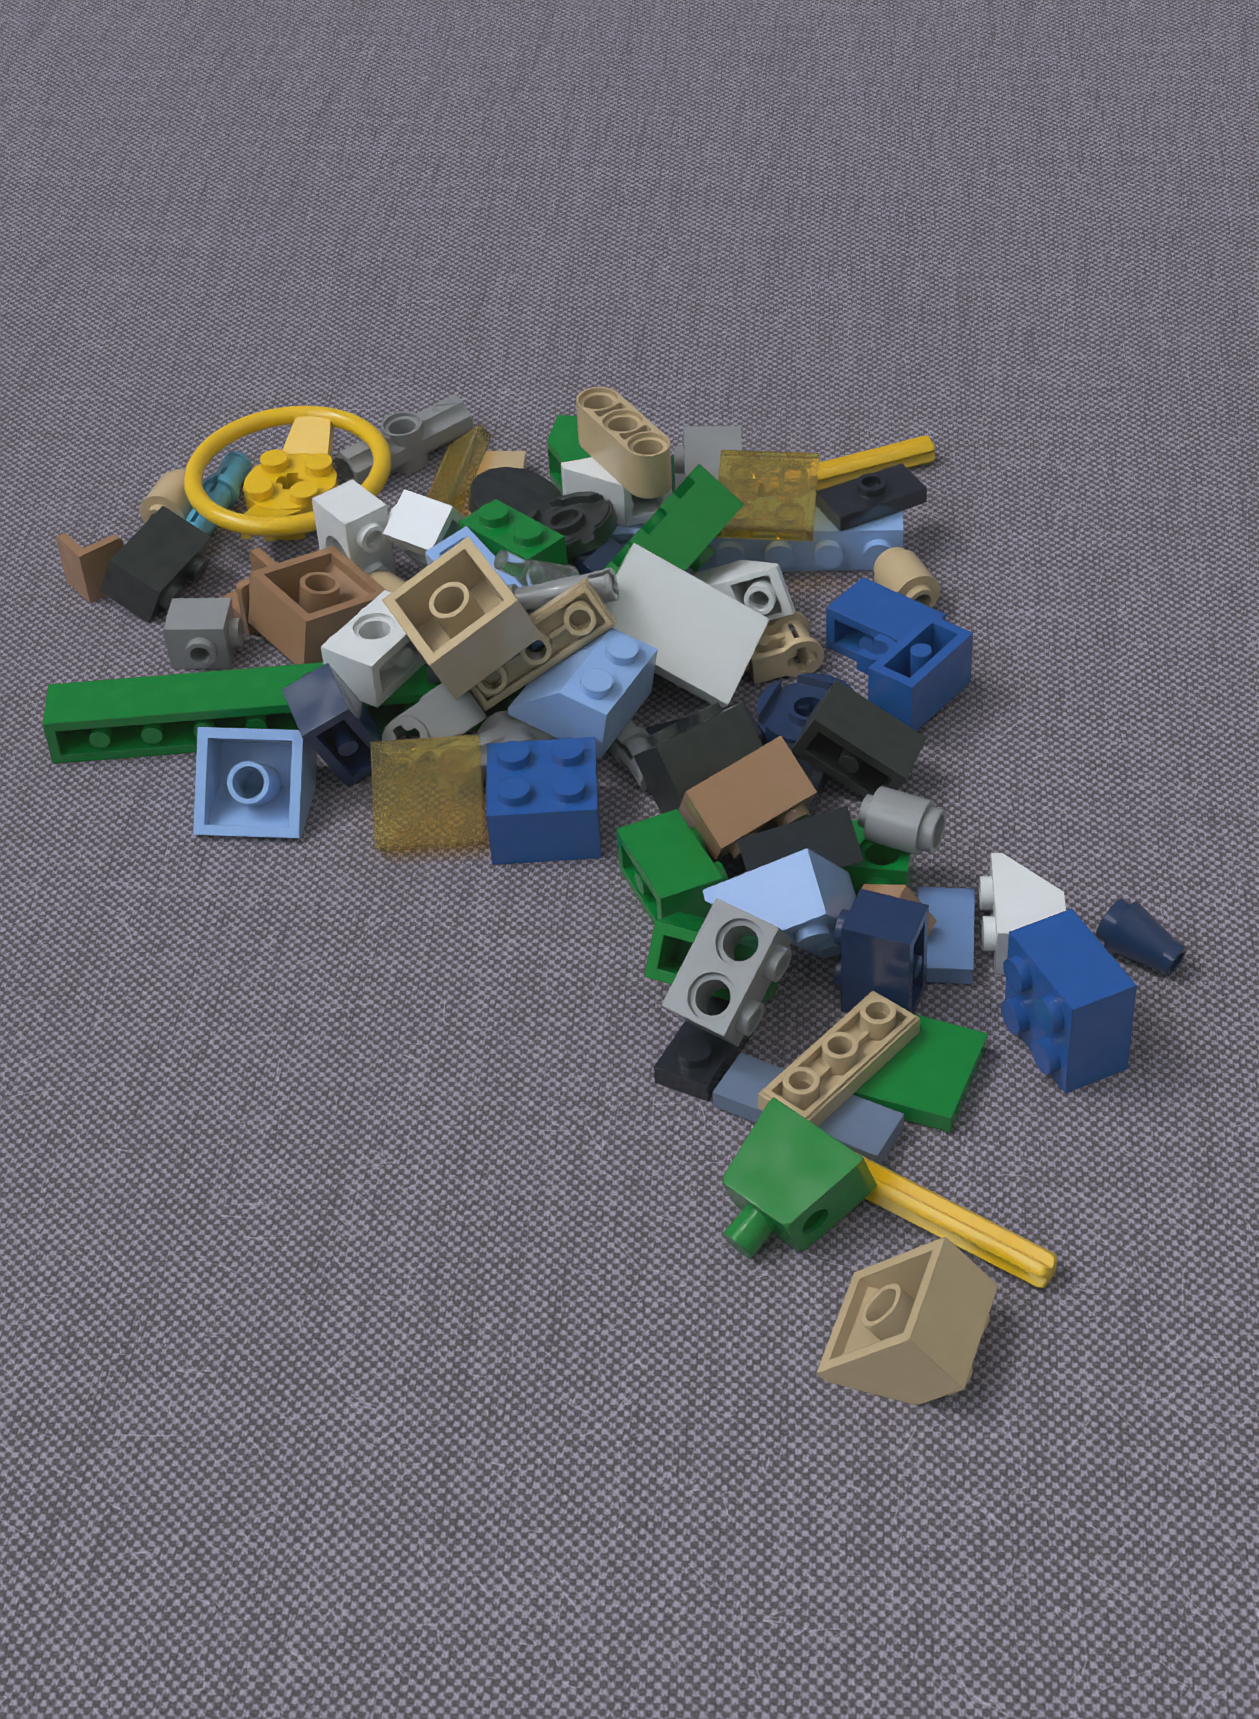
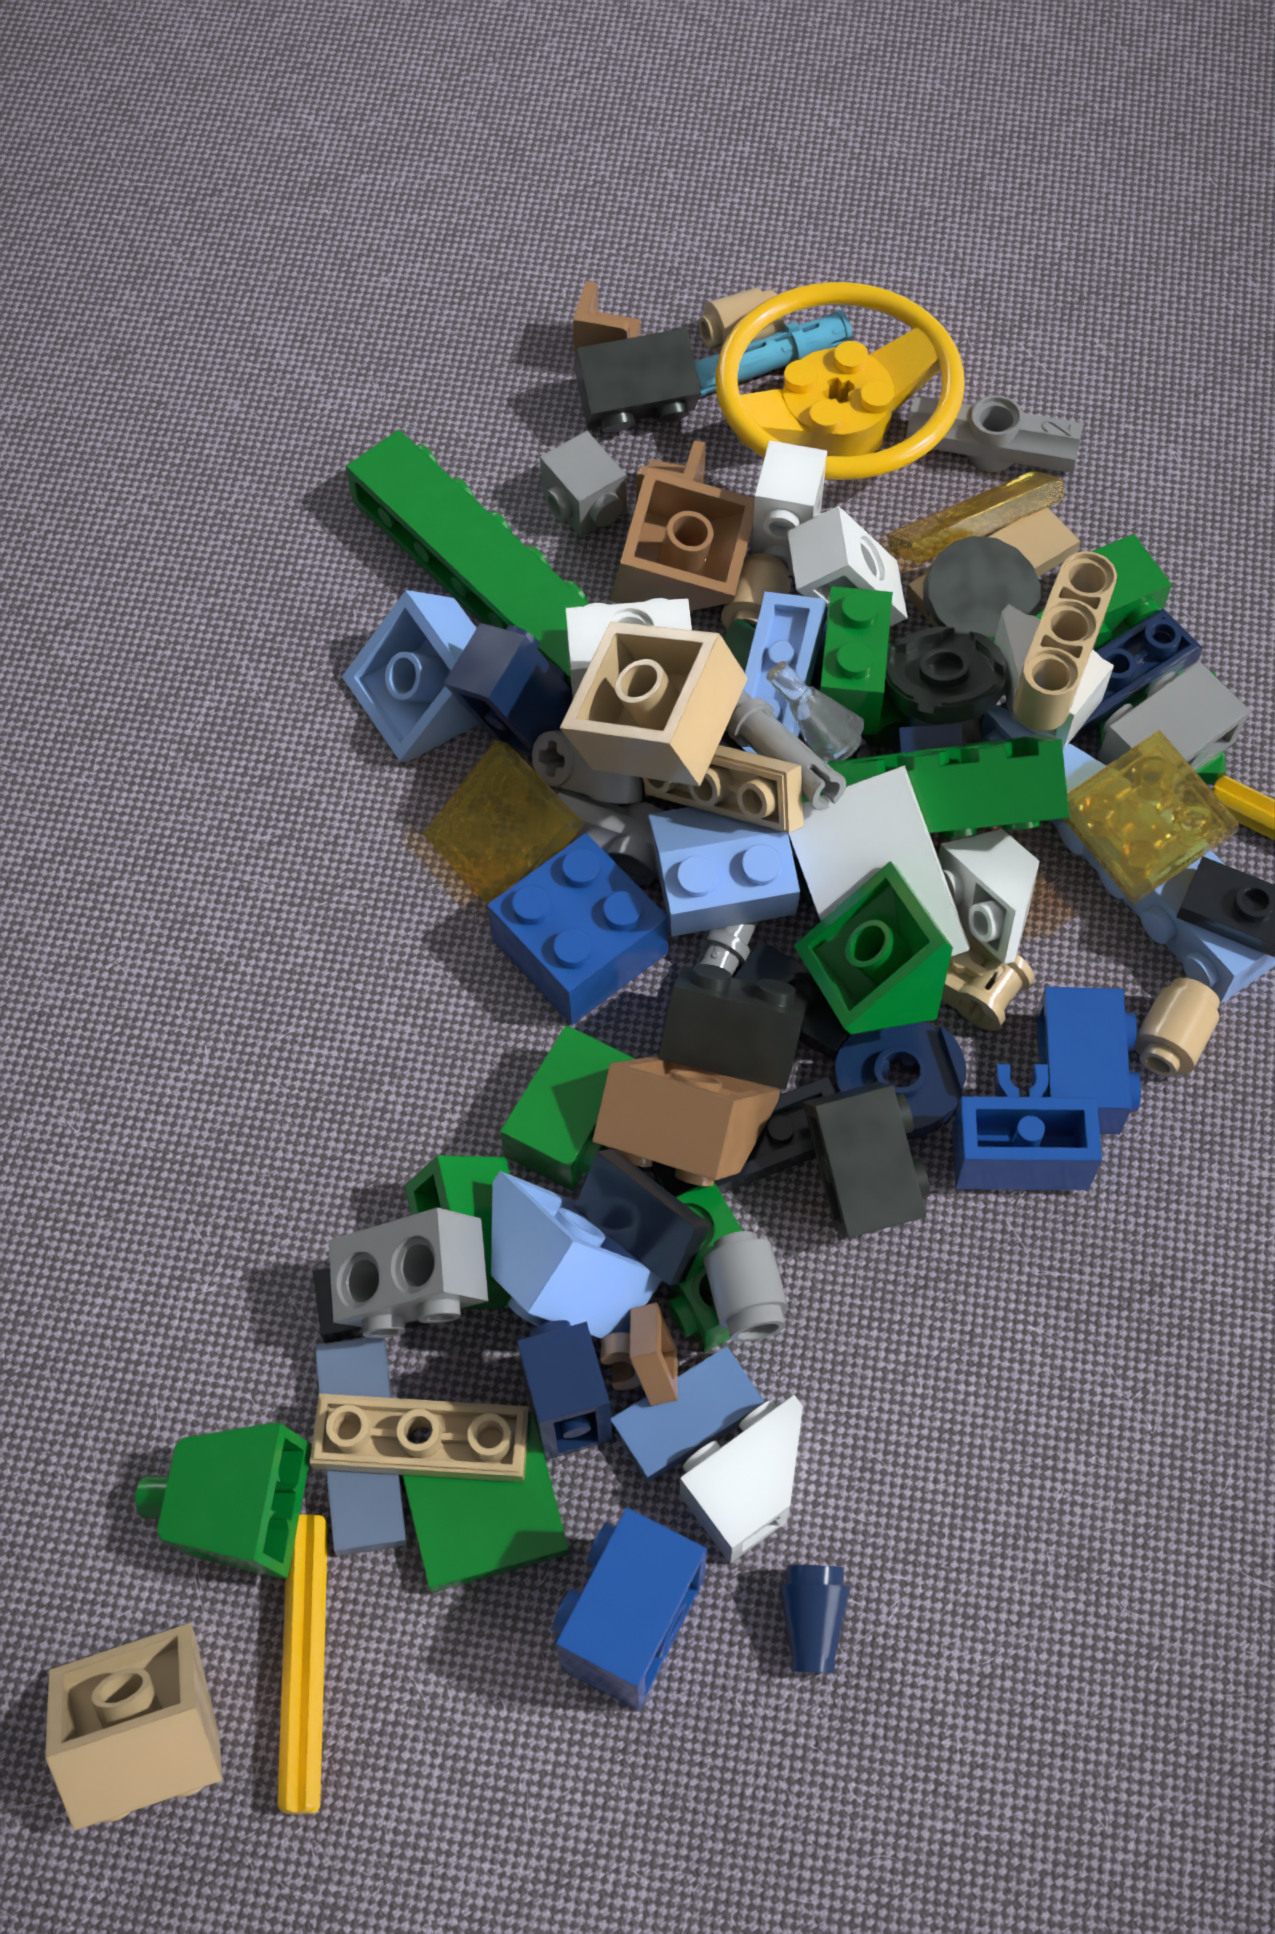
camera: 50 degrees right, 20 degrees up
none -> green slope [794,861,953,1034]

